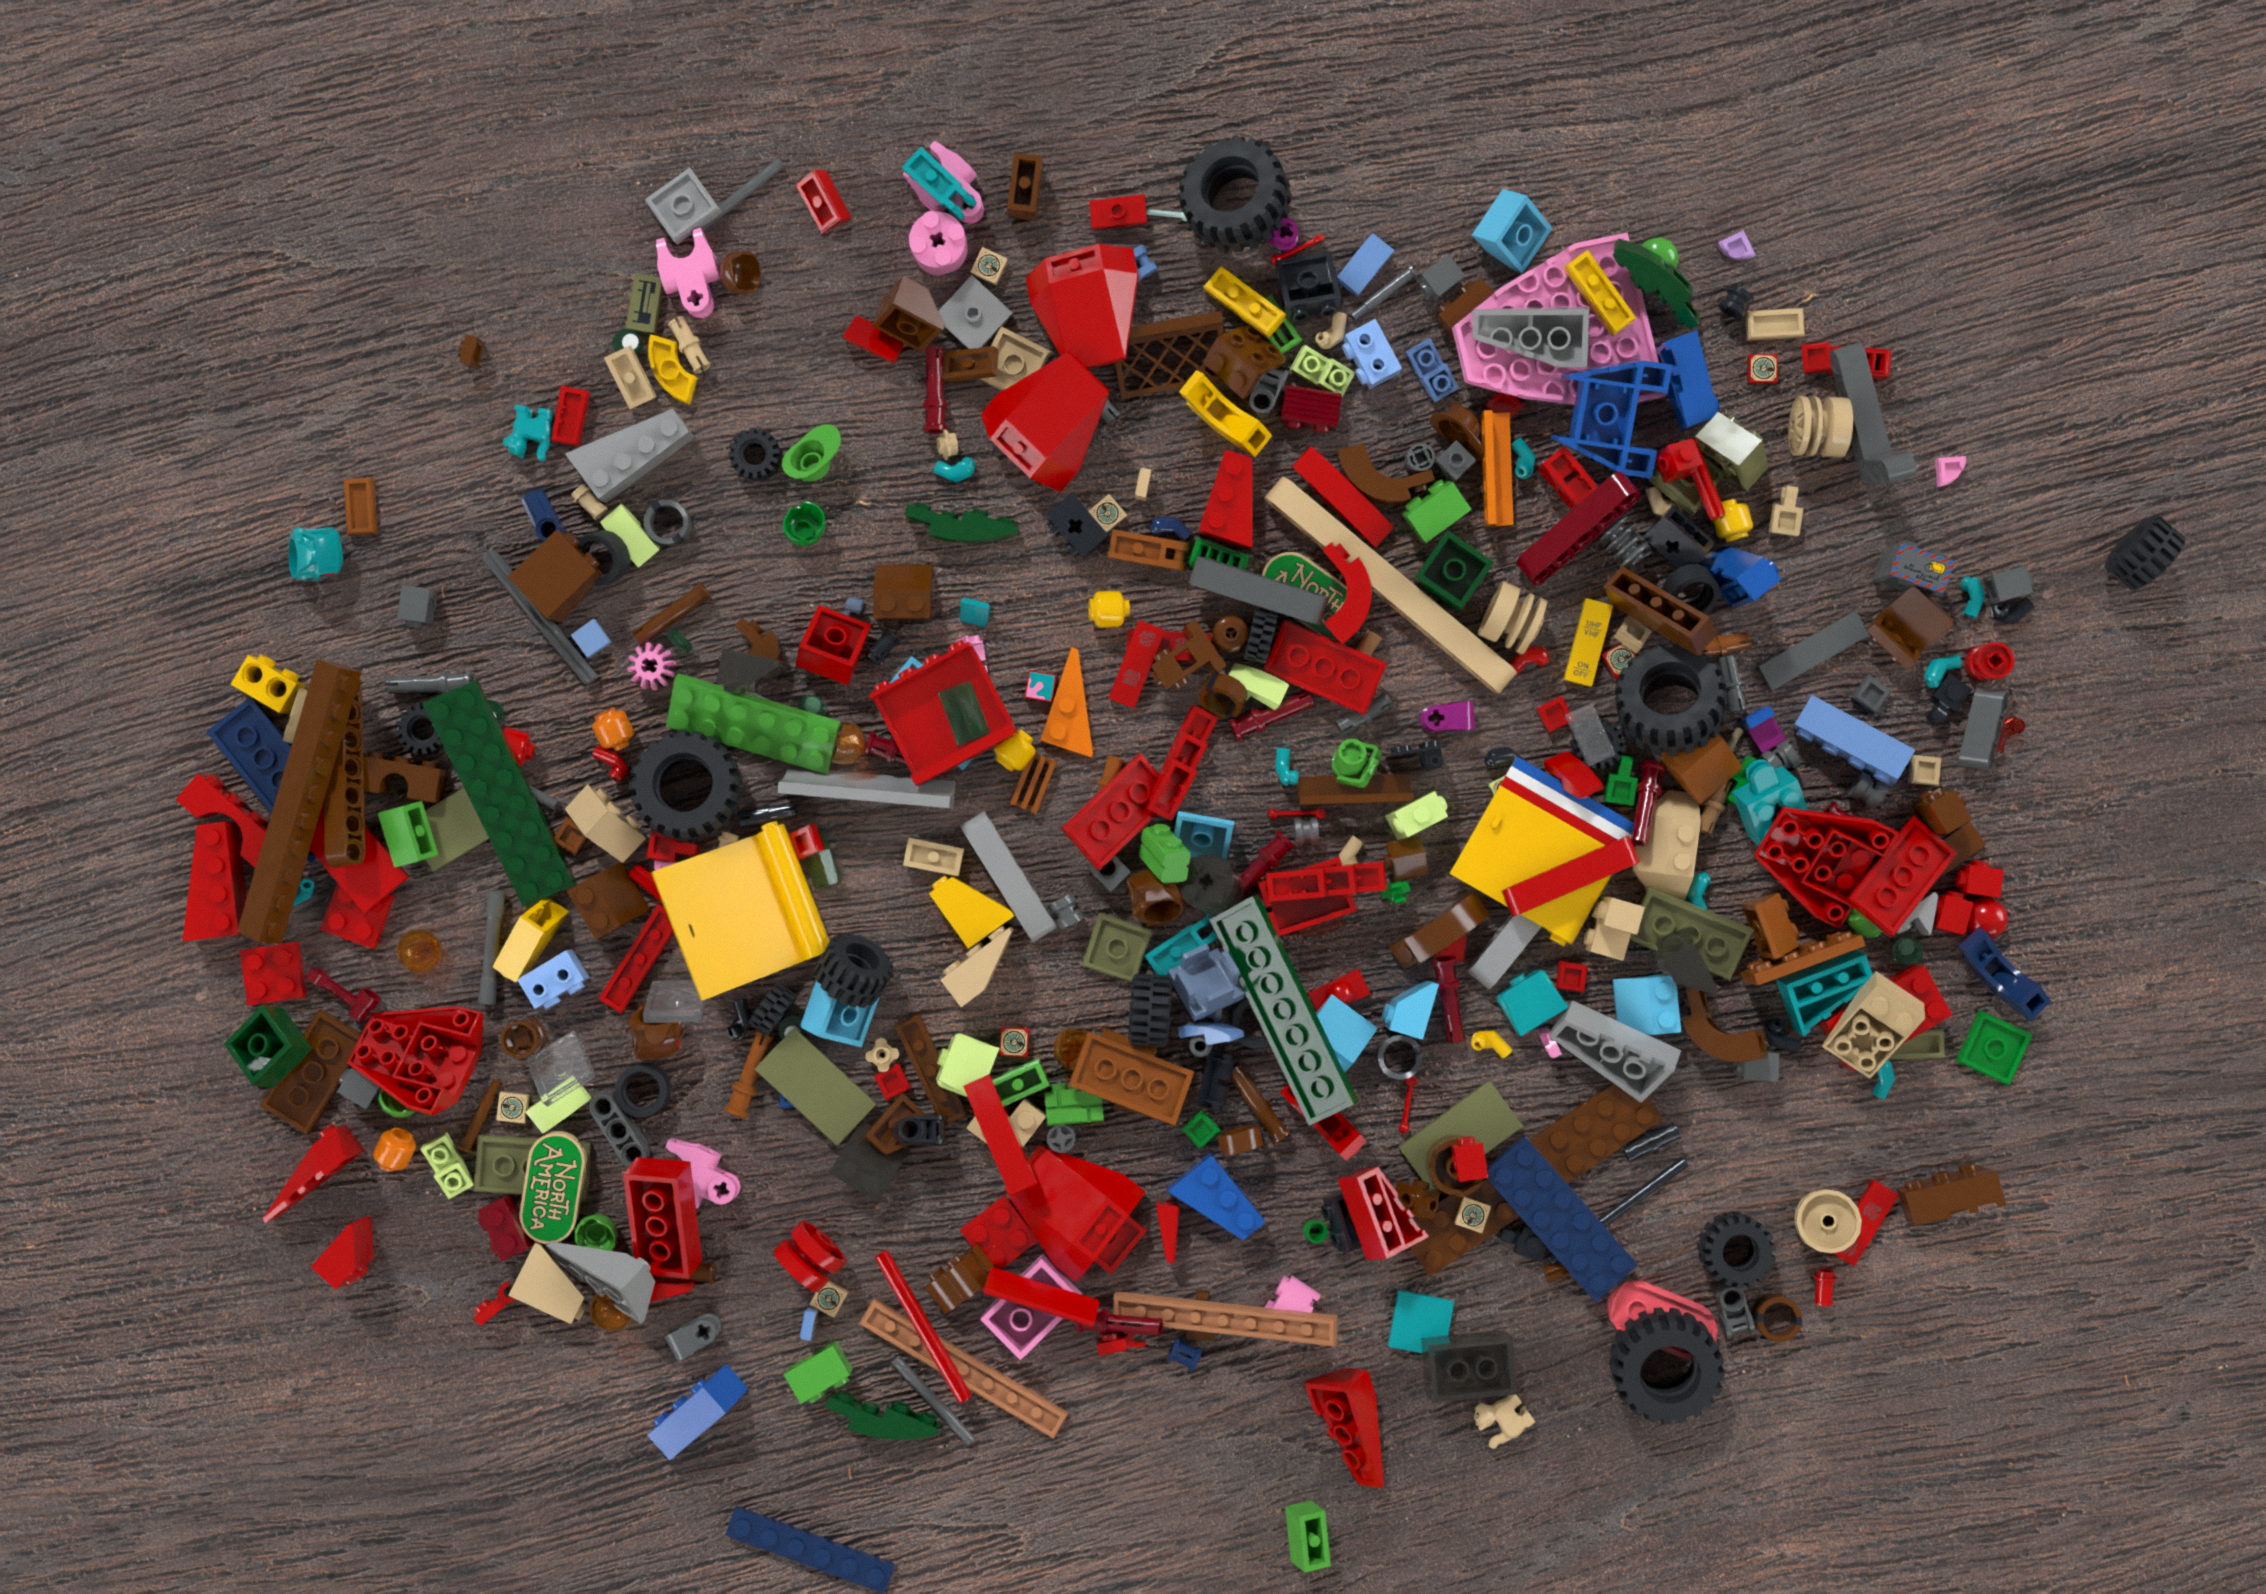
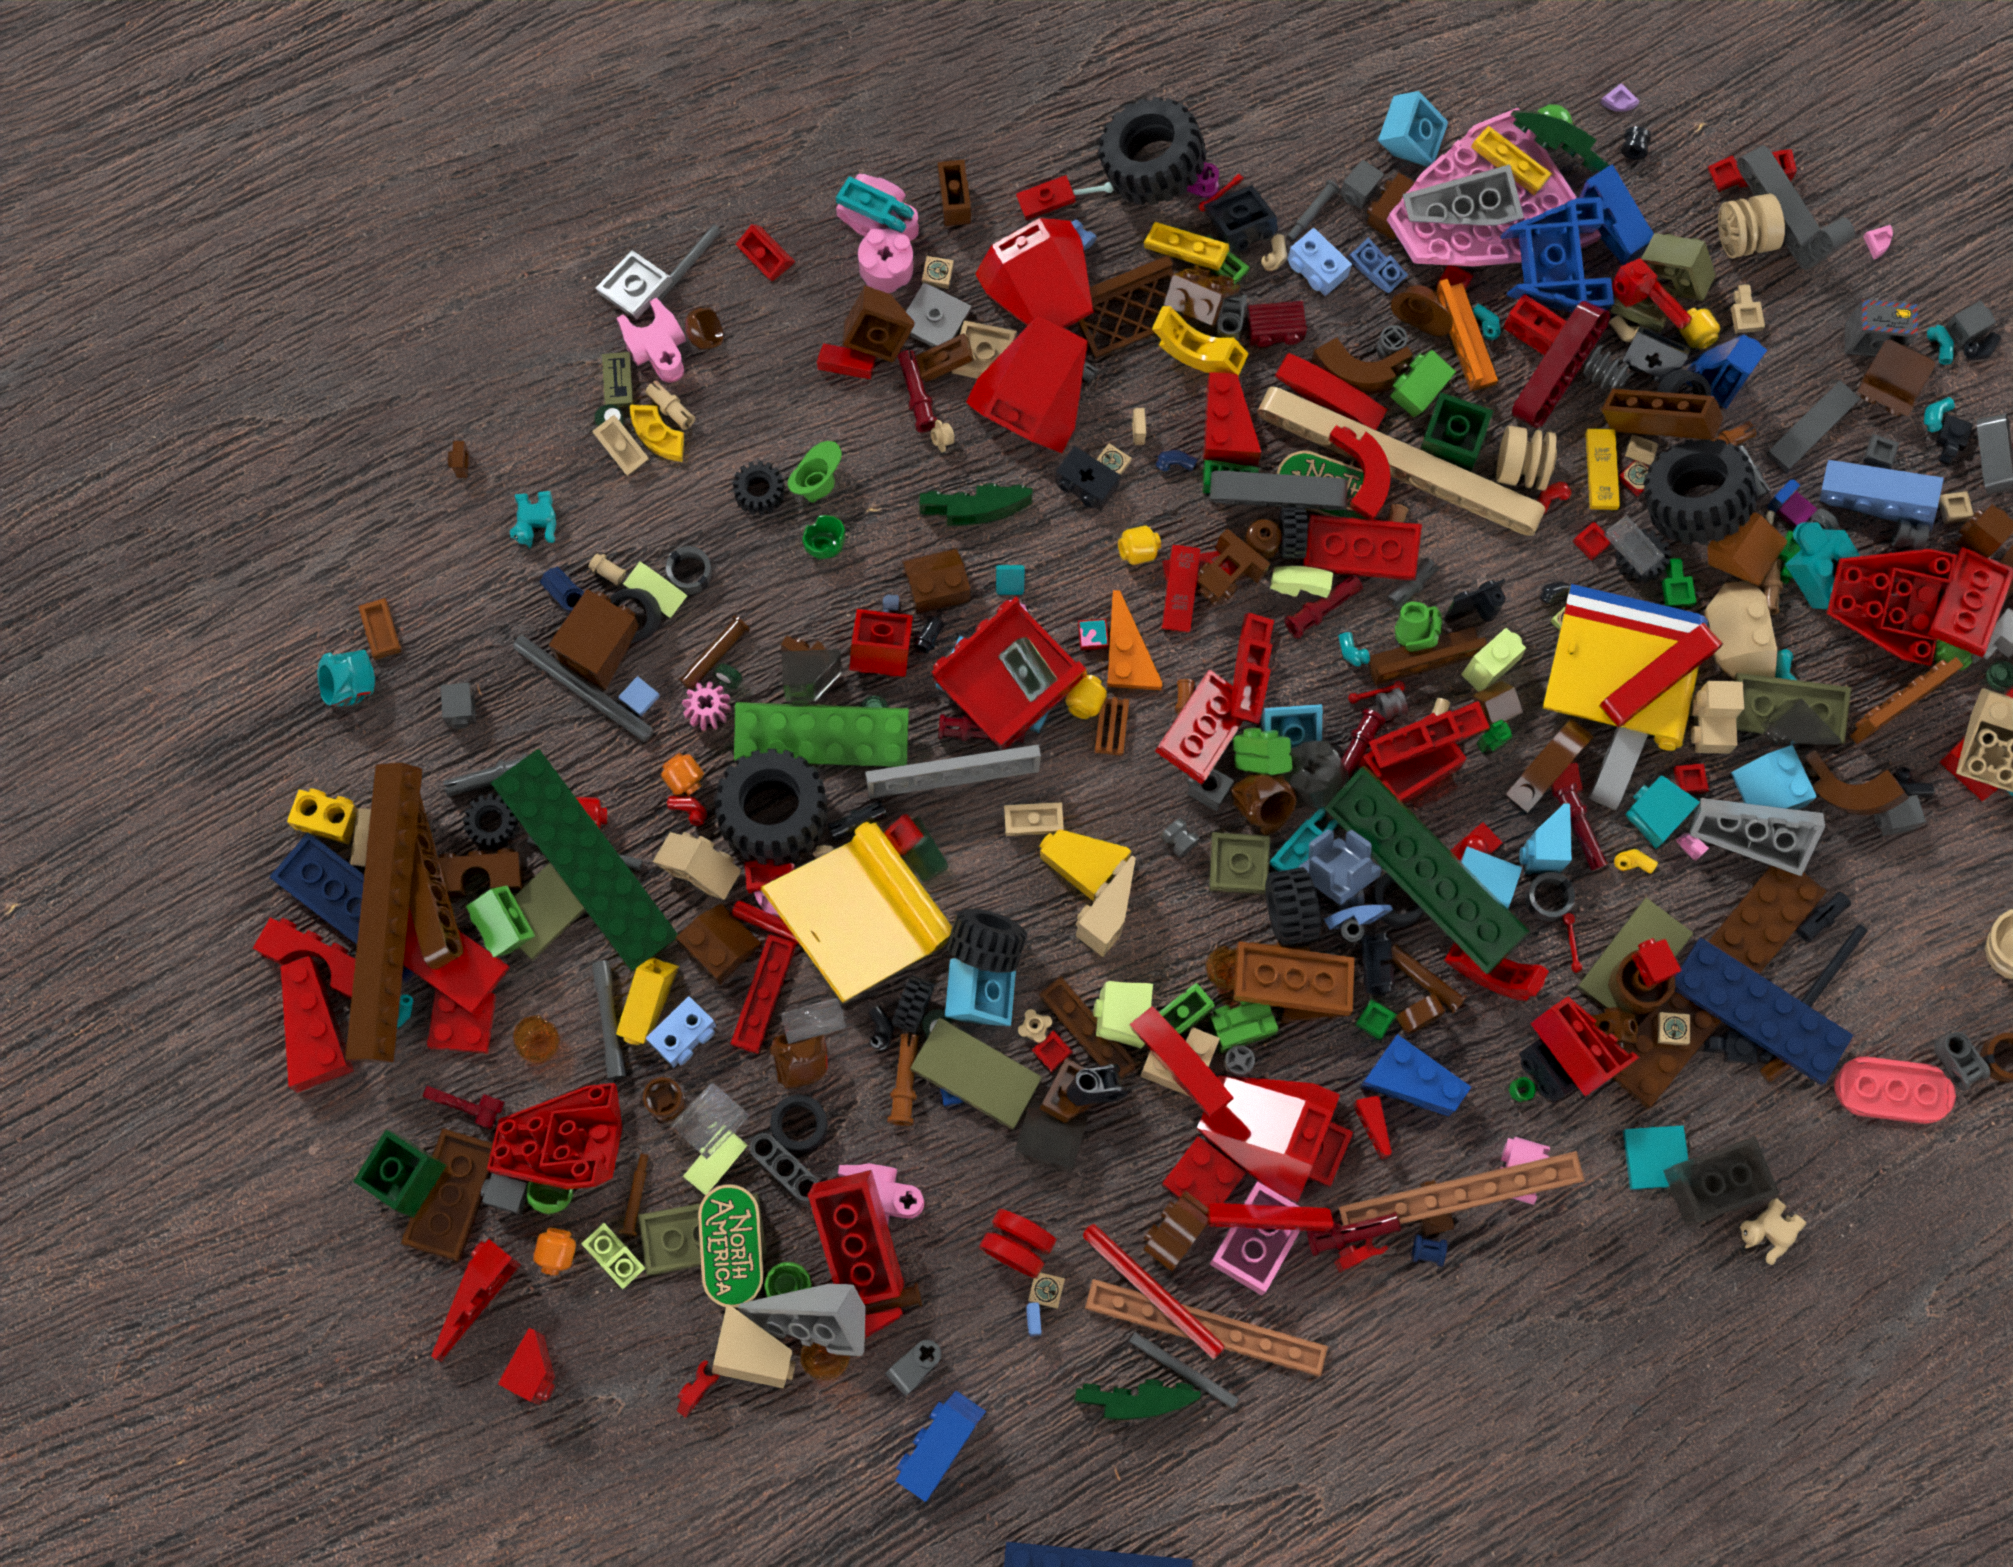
camera: 20 degrees left, 15 degrees down
red plate [239,941,307,1006] -> none
dark red brick [477,1194,535,1262] -> none
tile [496,1091,530,1123] -> none
red plate [550,386,591,447] -> none
dark orange tile [554,817,588,855] -> none
light grey wedge [565,409,695,504] -> none
bright green brick [784,1340,853,1404] -> none
clear orange hair [832,722,866,765] -> none
teal arm [933,457,976,482] -> none
light grey beam [960,811,1057,943] -> none
tile [999,1027,1029,1057] -> none
dark orange plate [1108,529,1190,572] -> none
reddish brown piece [1199,674,1247,718] -> none
bright green brick [1285,1500,1331,1573] -> none
yellowish green slope [1289,345,1355,397] -> none
red wedge [1304,1368,1384,1488] -> none
medium blue slope [1337,233,1394,297] -> none
magenta piece [1419,701,1475,732] -> none
dark grey brick [1432,440,1476,483] -> none
red slope [1544,751,1603,798] -> none
black tyre [1609,1307,1725,1425] -> none
dark red pin [1630,761,1667,847] -> none
black tyre [1697,1212,1776,1289] -> none
dark orange slope [1740,892,1799,959] -> none
tan tile [1745,308,1805,341] -> none
tile [1747,354,1778,384] -> none
teal wedge [1775,950,1872,1037] -> none
red wheel [1964,642,2015,682] -> none

